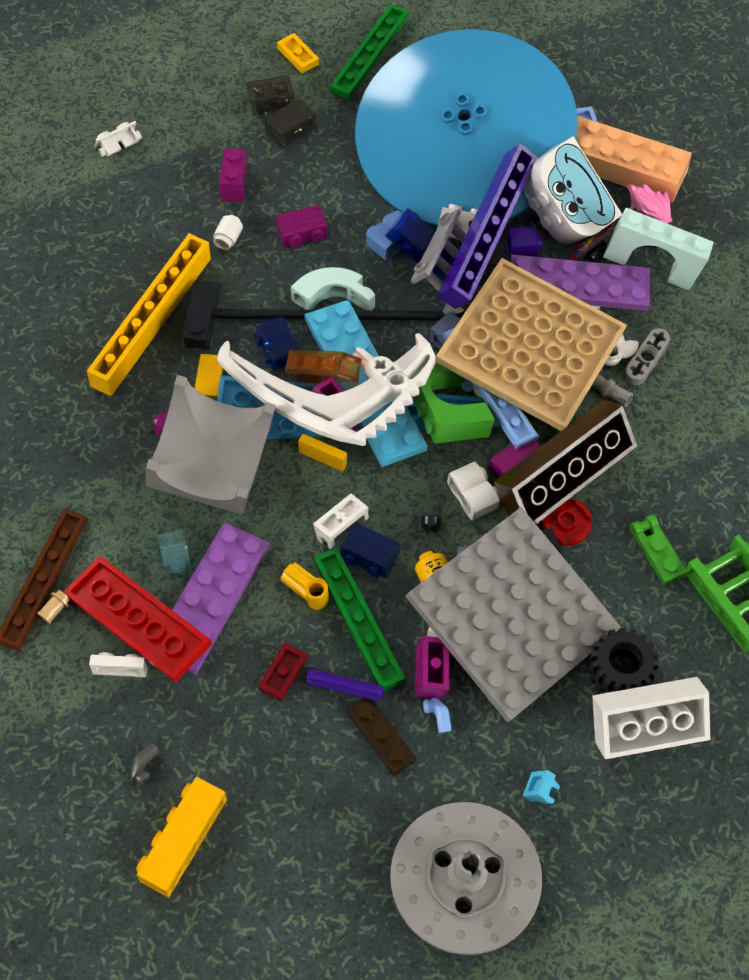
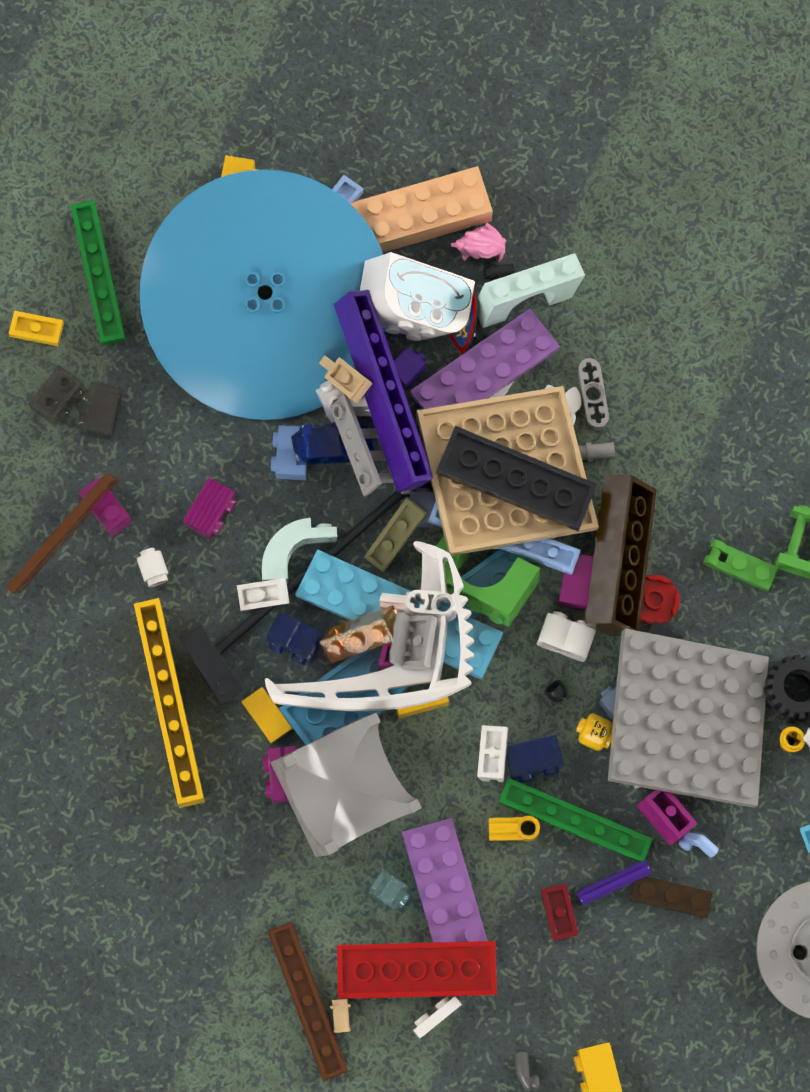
camera: 45 degrees left, 15 degrees up
none -> reddish brown tile [6,473,120,594]
none -> white plate [237,578,289,611]
none -> tan hinge [319,355,373,403]
none -> olive tile [364,496,429,573]
none -> light grey bracket [390,612,437,669]
none -> black plate [436,426,597,532]
none -> yellow cone [780,727,805,752]

